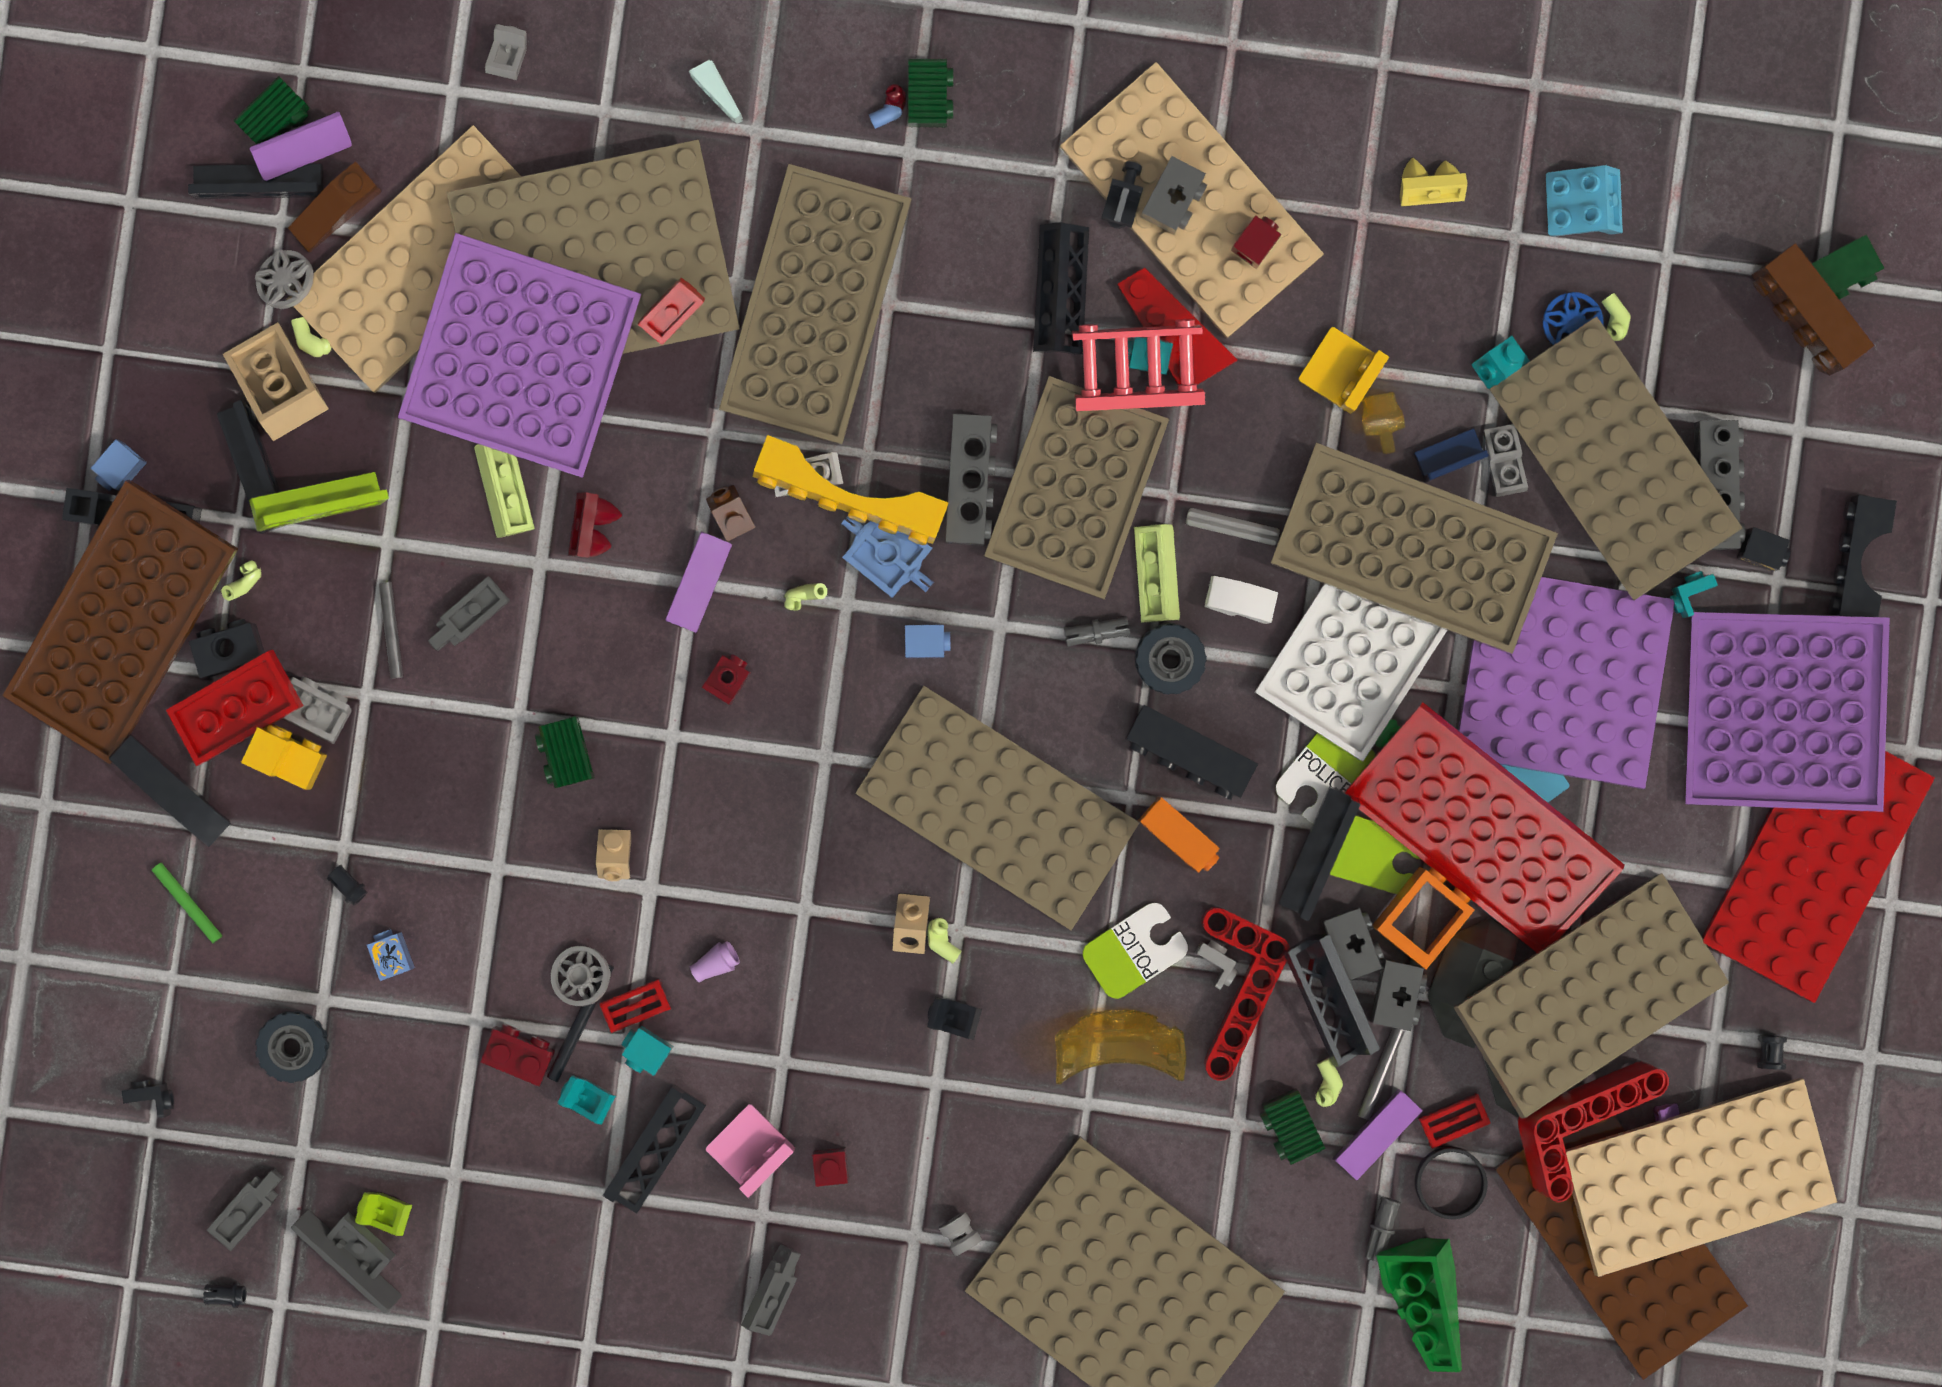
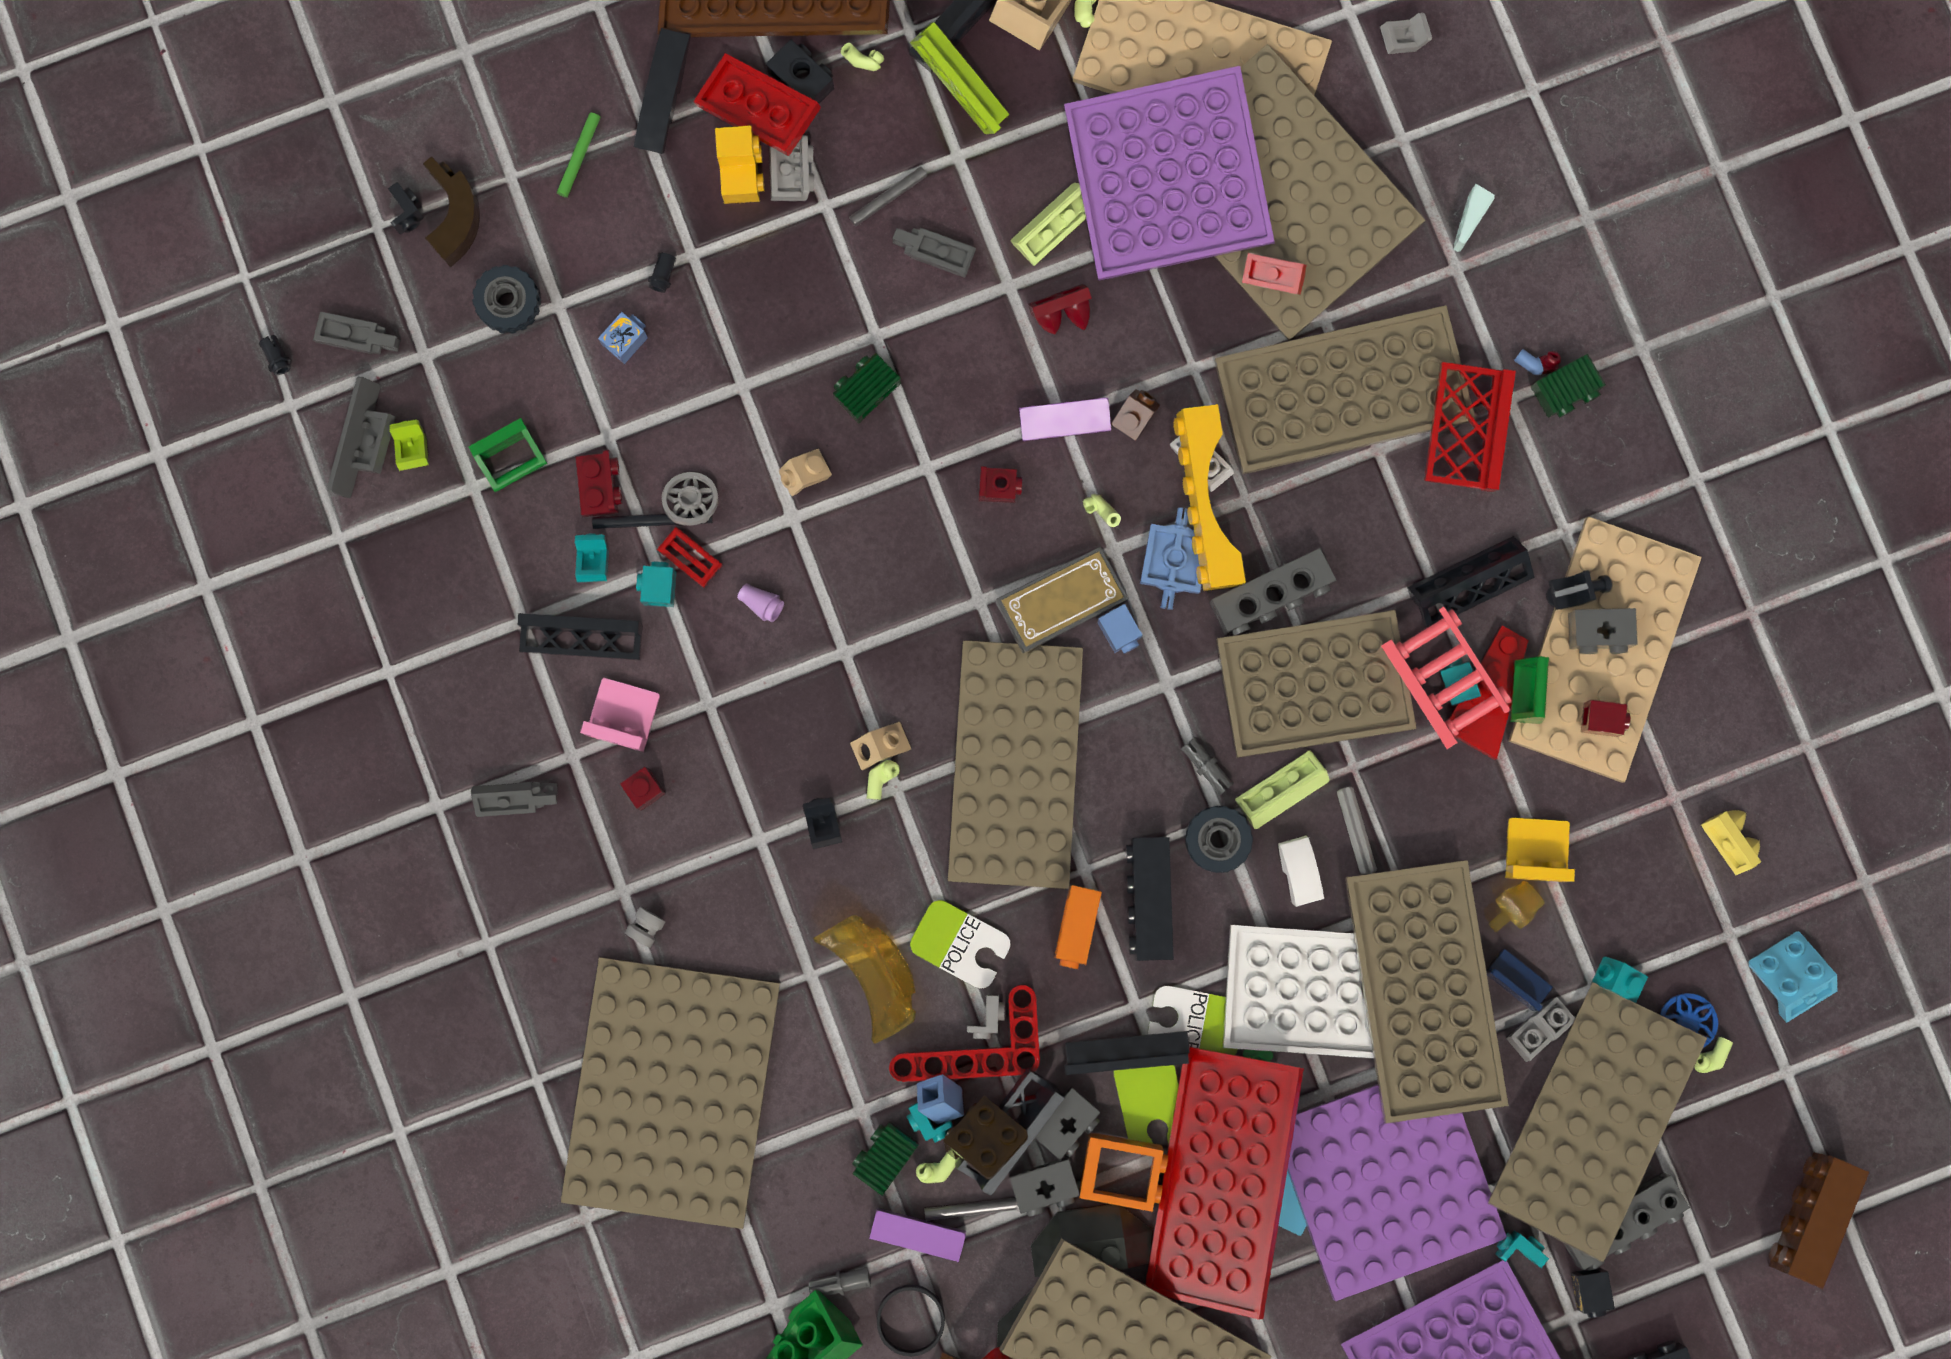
camera: 60 degrees right, 5 degrees down
red tile [1418,1093,1491,1149] -> none
dark green brick [1812,234,1884,300] -> none
none -> dark brown arch [423,156,480,267]
none -> green tile [468,418,548,493]
none -> teal bracket [907,1102,954,1143]
none -> medium blue brick [917,1074,964,1124]
none -> dark brown bracket [943,1095,1028,1179]
none -> pearl gold tile [995,547,1129,653]
none -> red fence [1424,362,1516,492]
none -> green tile [1510,656,1549,724]

